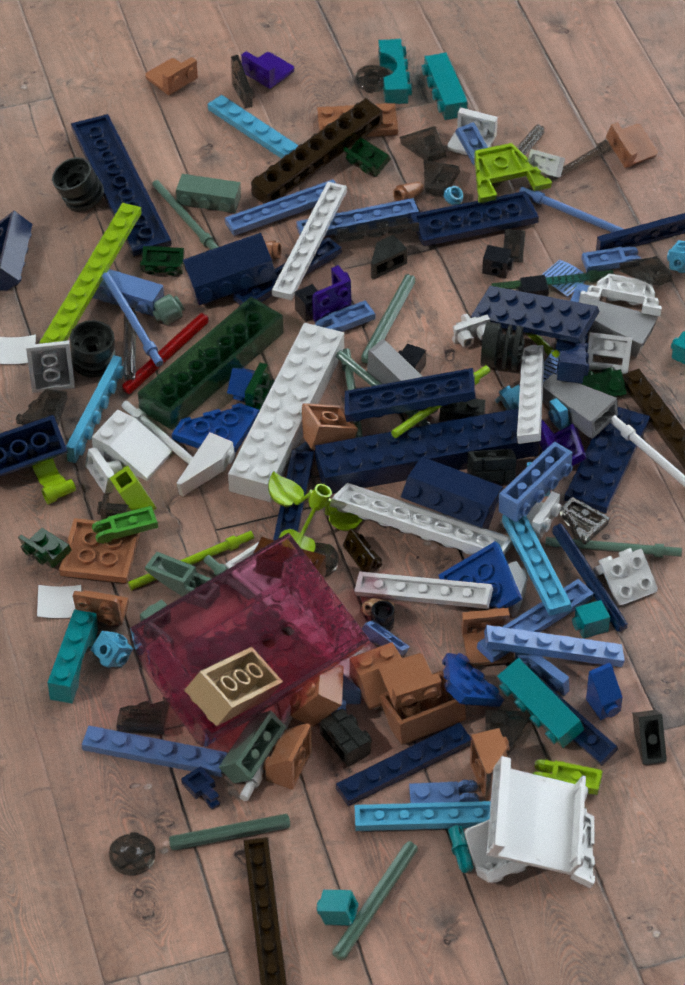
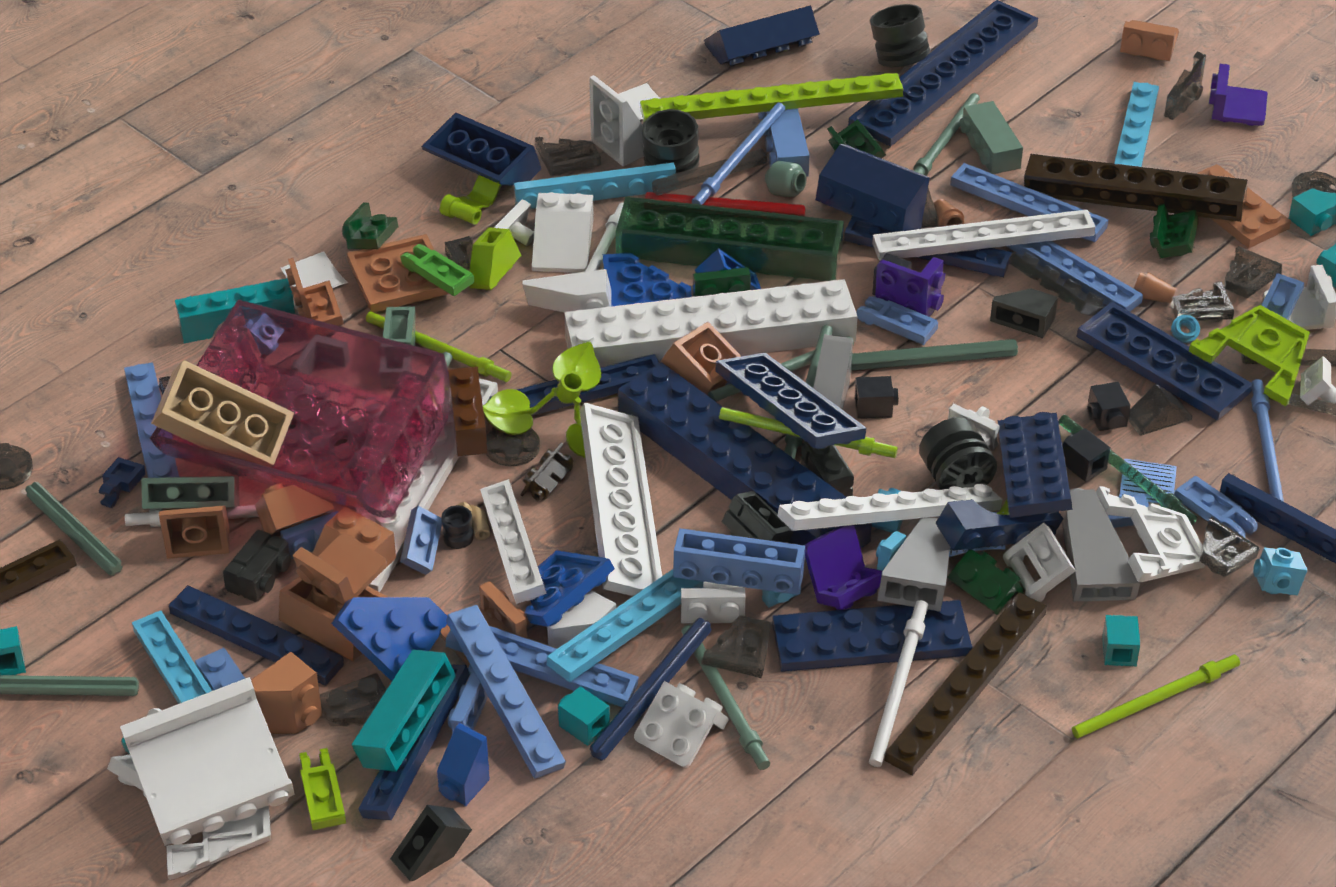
camera: 60 degrees right, 5 degrees down
dark blue slope [401,457,504,529] -> none

